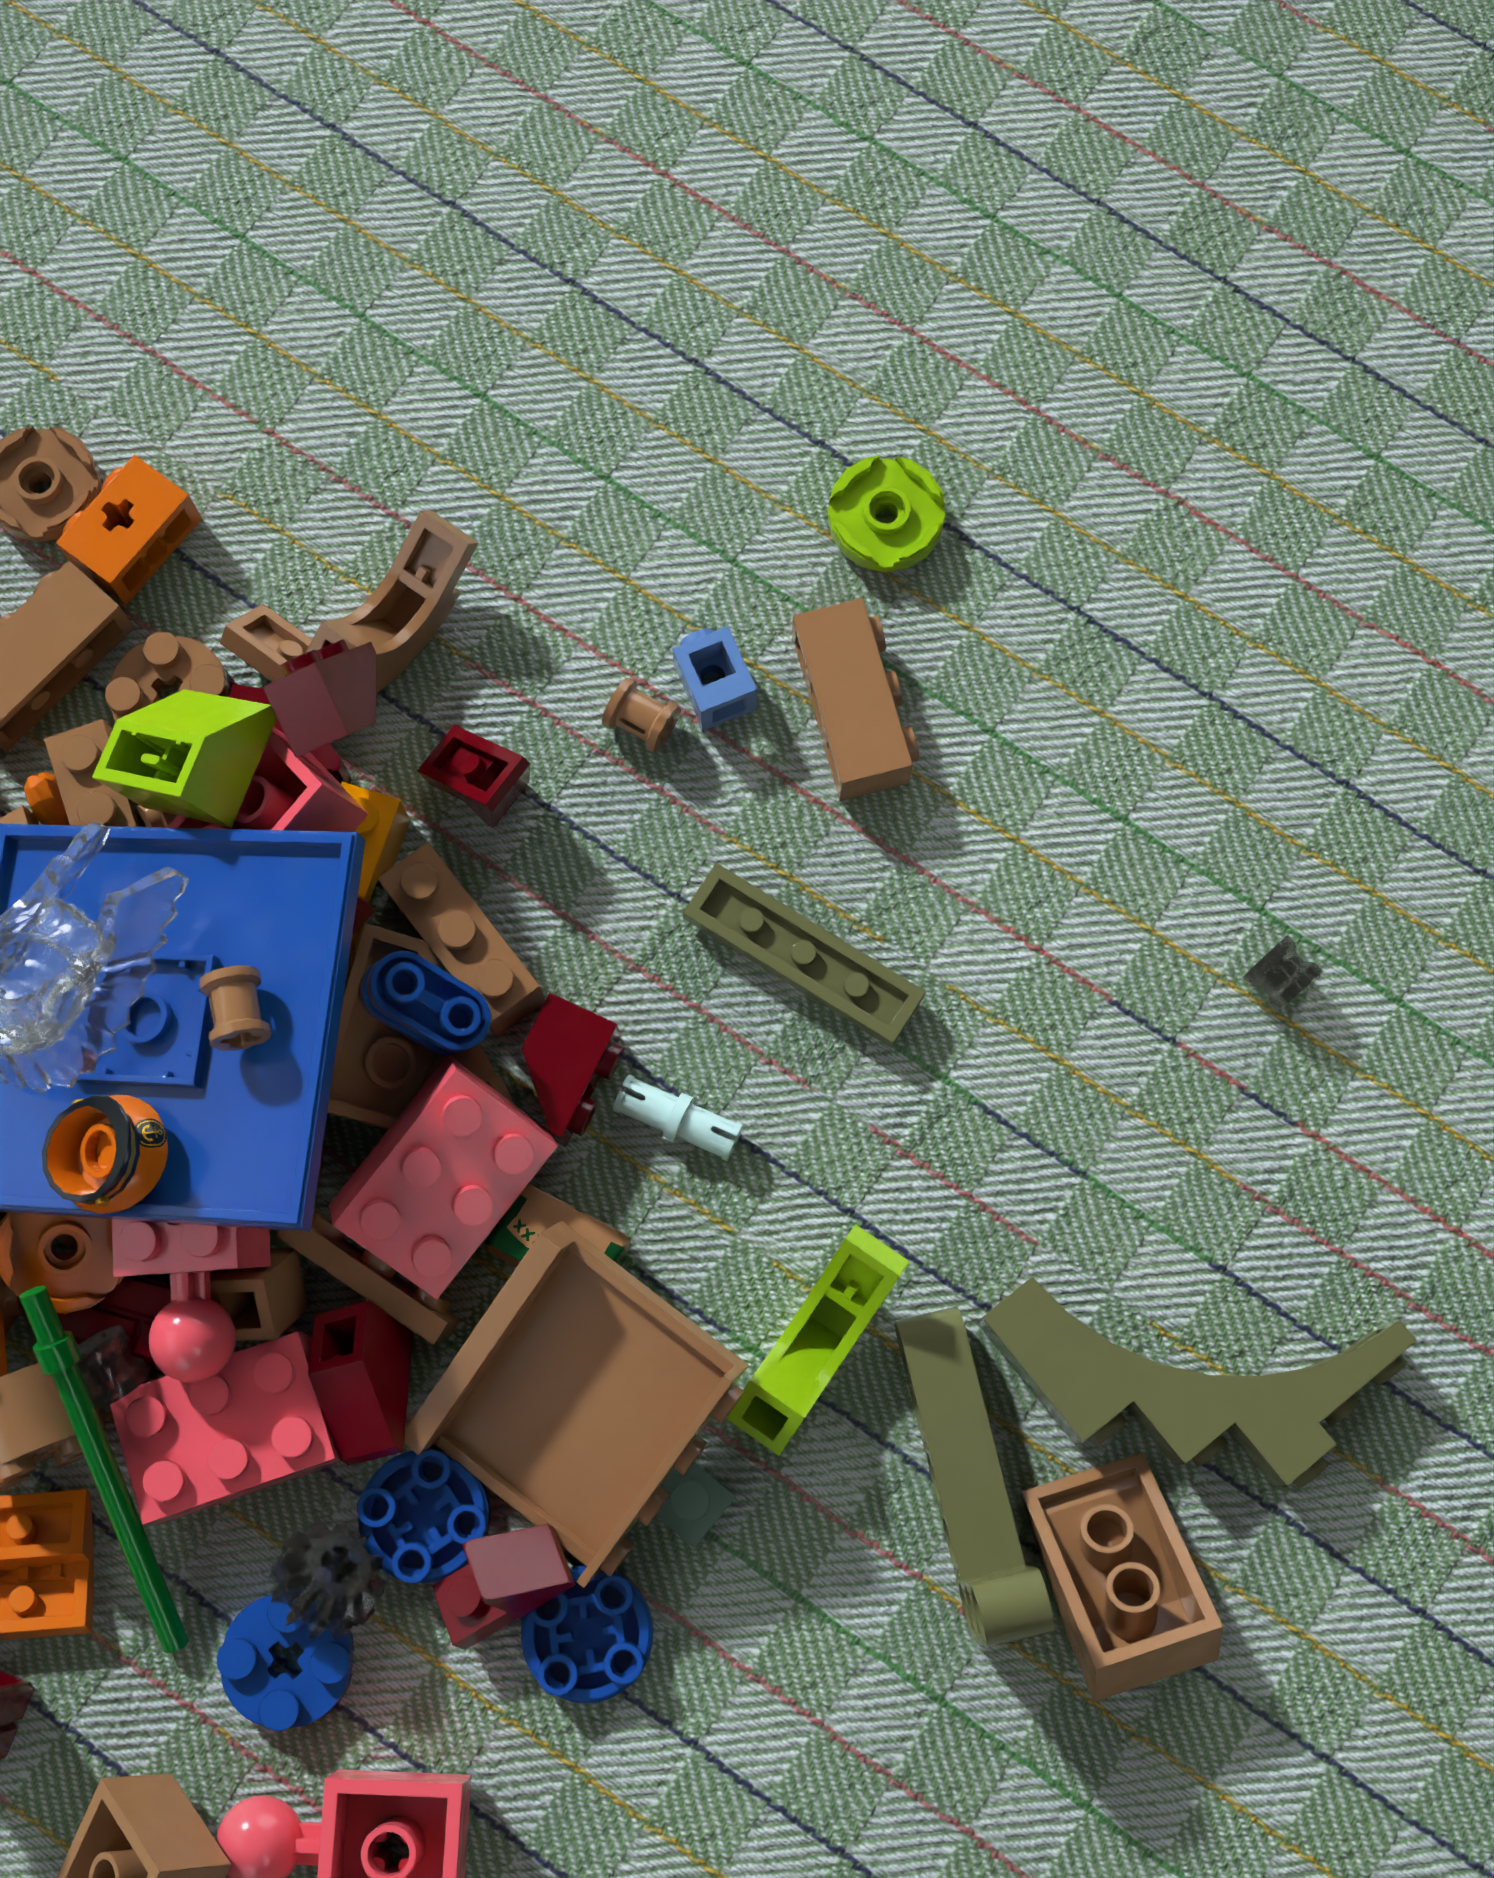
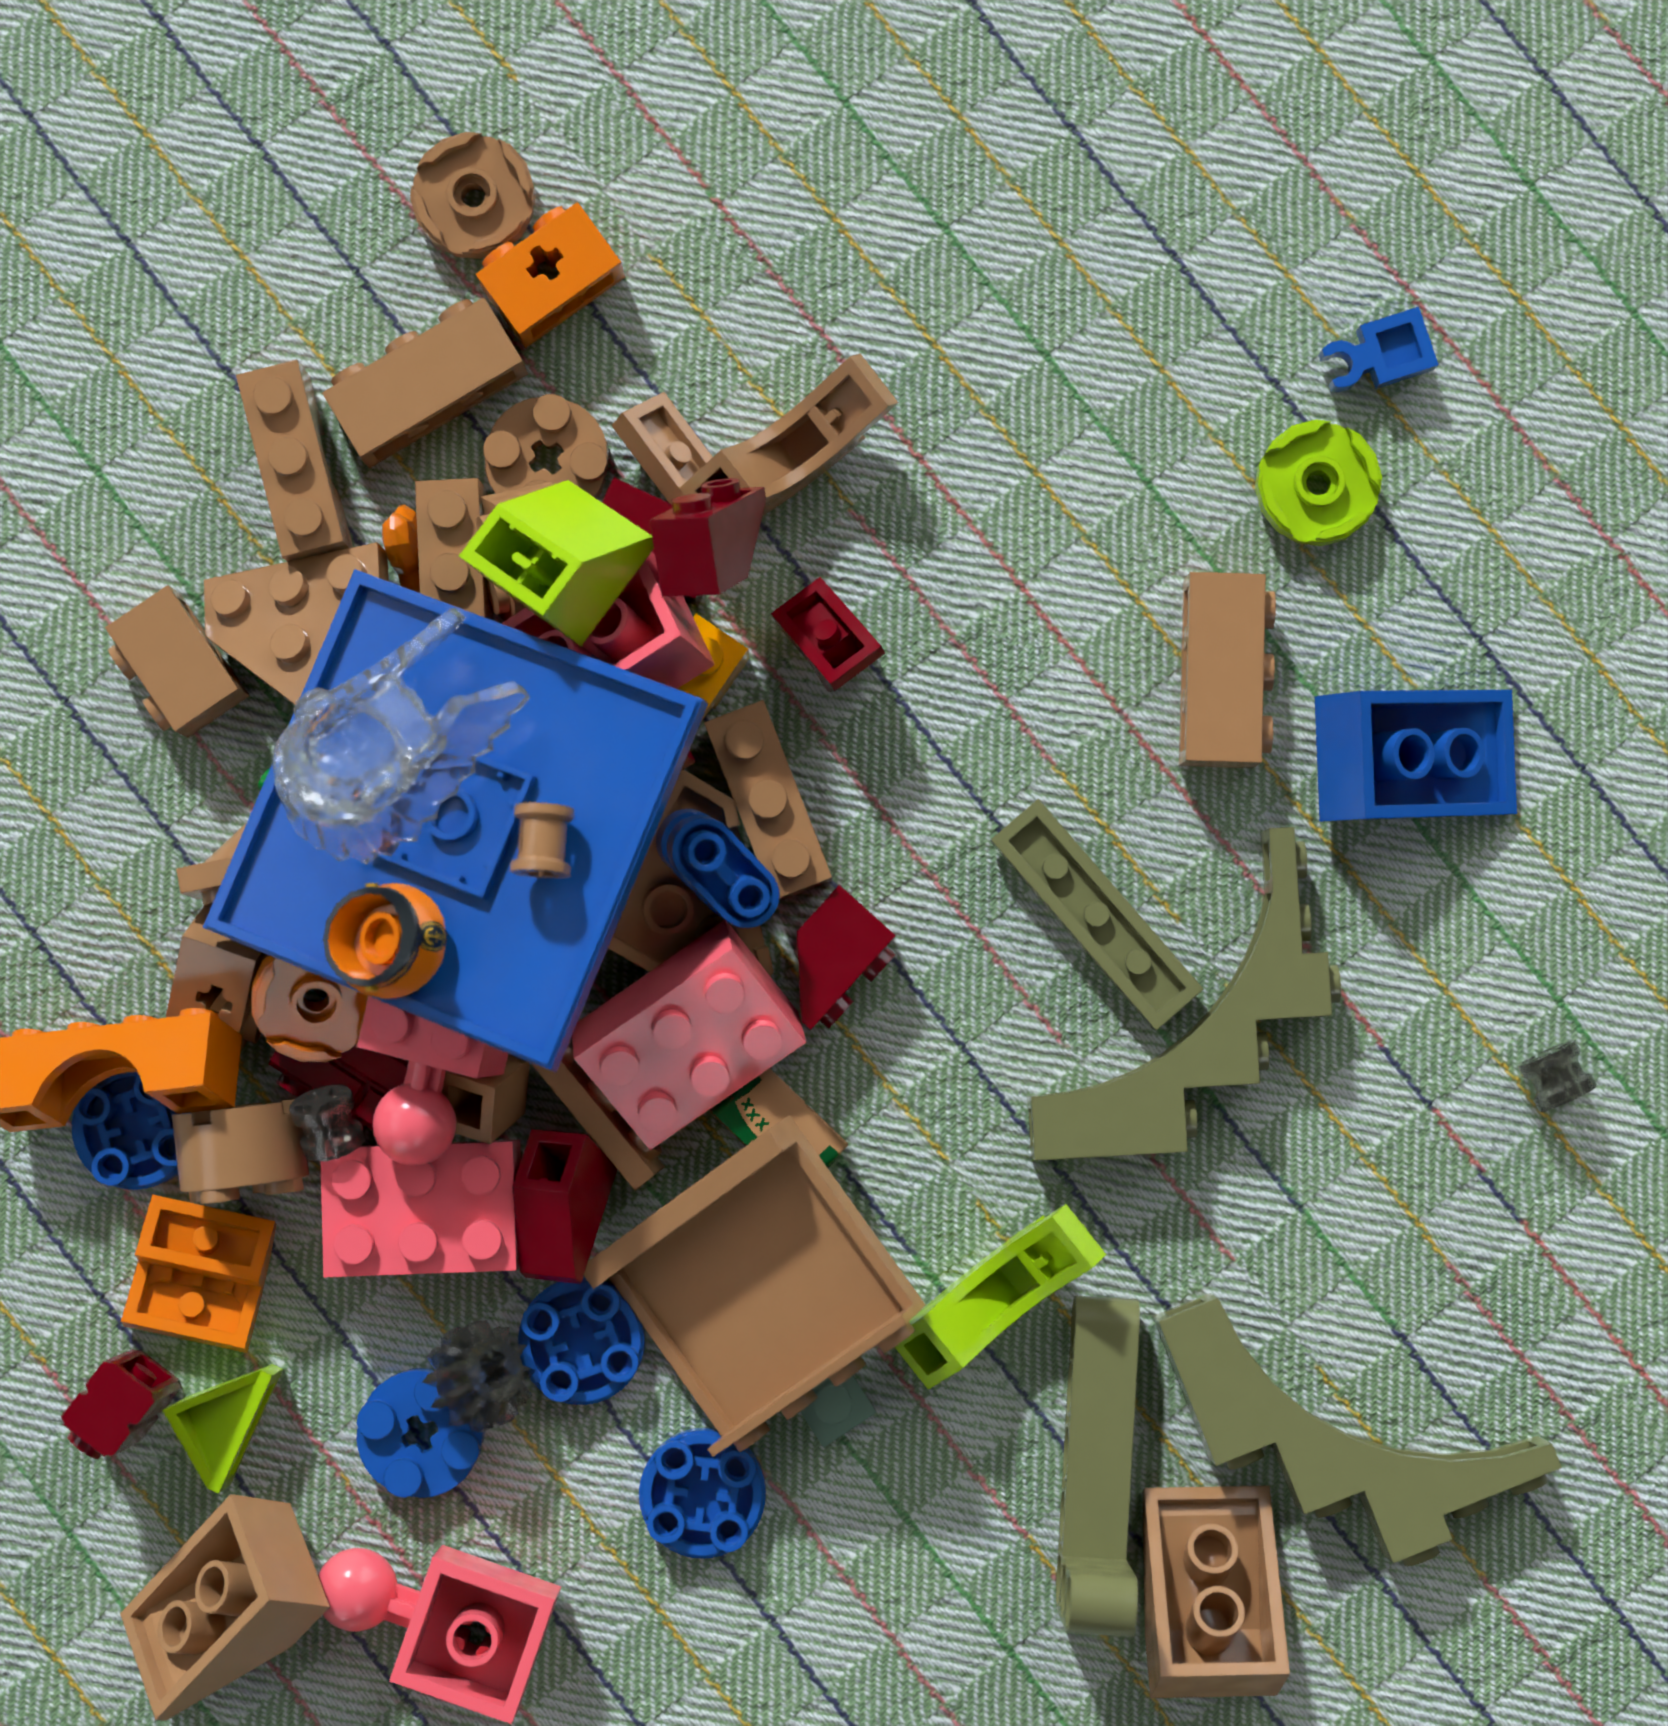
camera: 15 degrees right, 10 degrees up
green bar [19,1285,189,1653] -> none
dark red slope [432,1524,575,1650] -> none
medium nougat bush [602,678,681,754] -> none
light aqua pin [613,1074,743,1161] -> none
medium blue brick [672,626,757,732] -> none
none -> lime slope [162,1364,283,1494]
none -> olive arch [1027,827,1341,1160]
none -> blue slope [1314,690,1517,822]
none -> blue plate [1318,307,1439,393]

